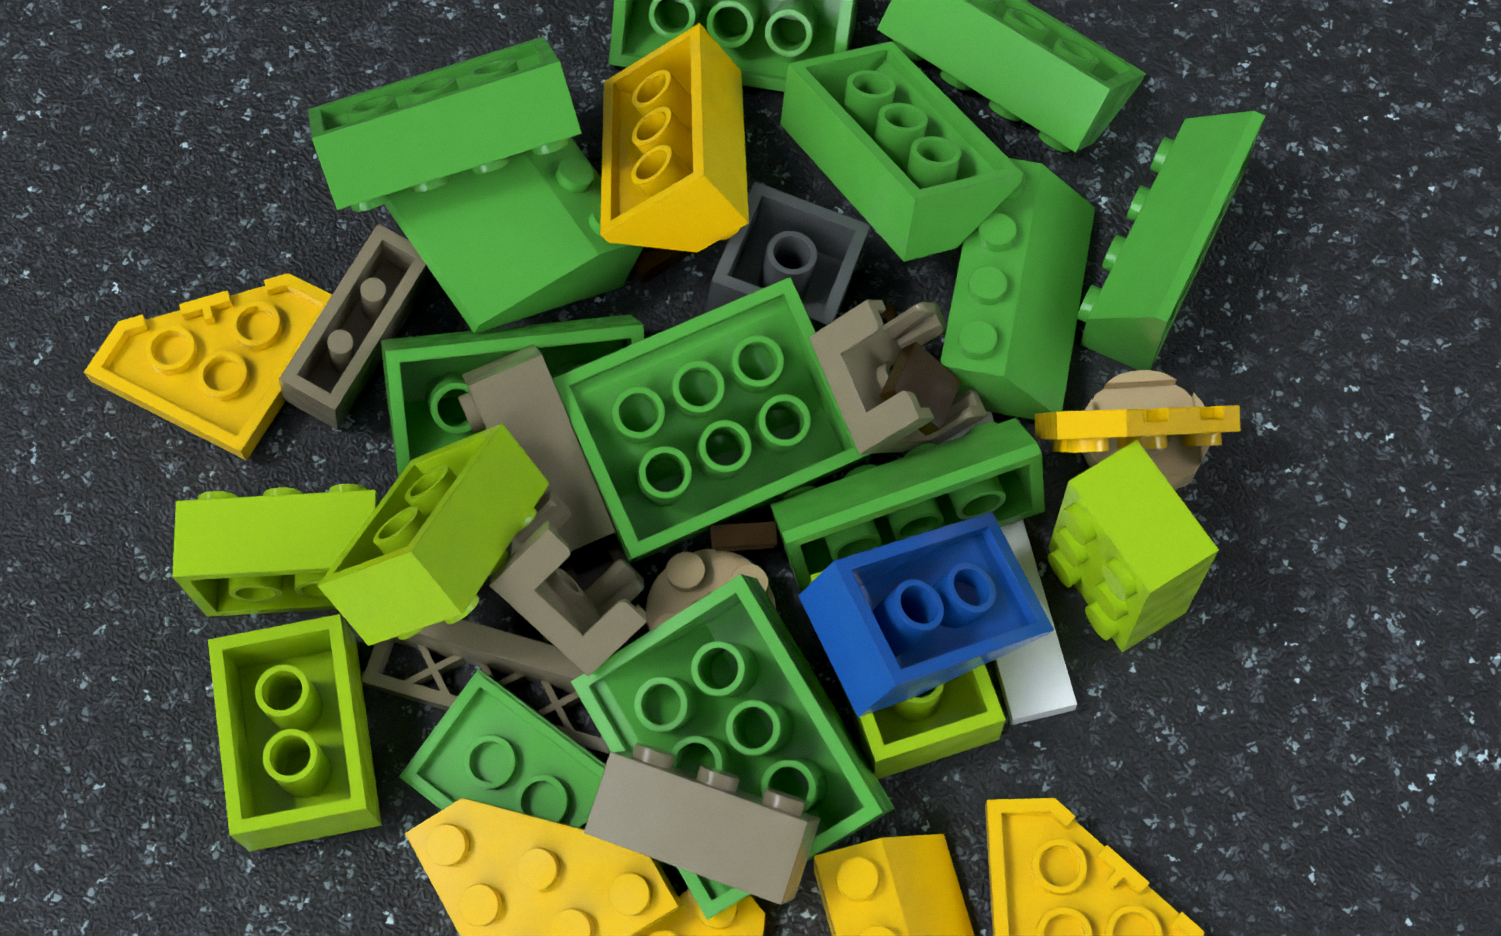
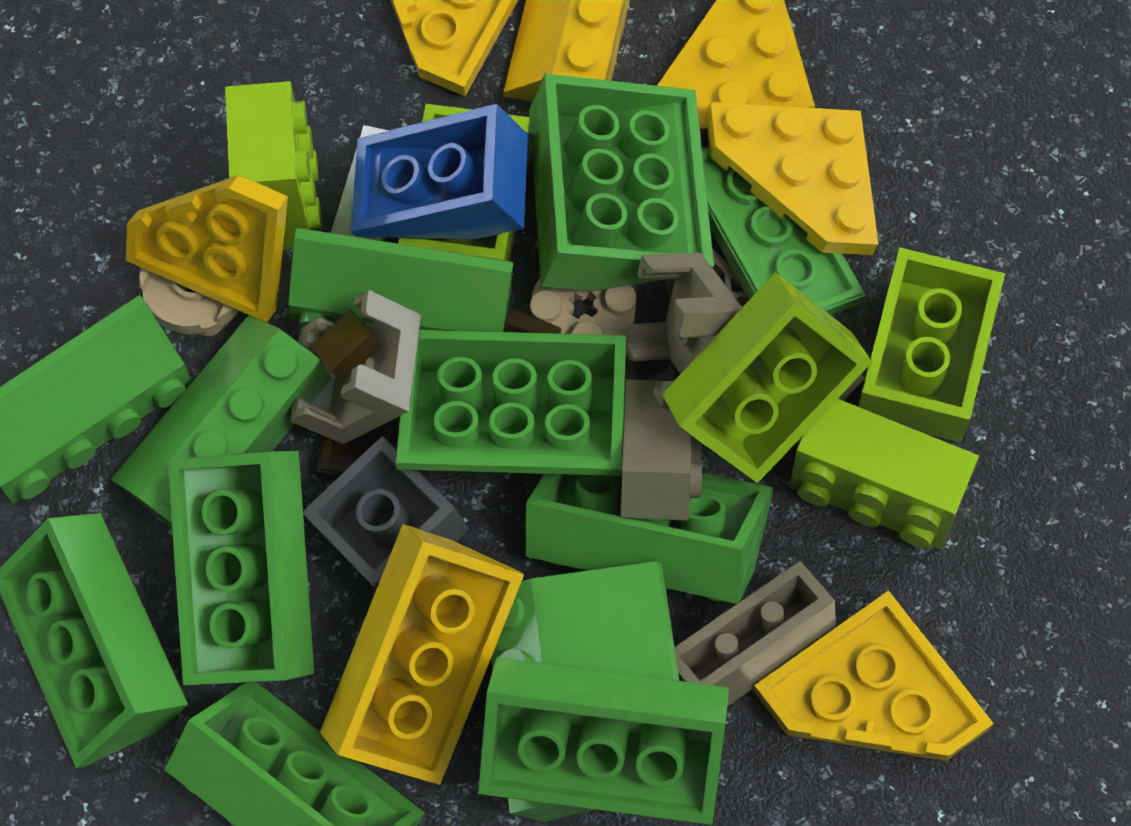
camera: 155 degrees left, 0 degrees up
dark tan brick [584,743,821,905] -> none

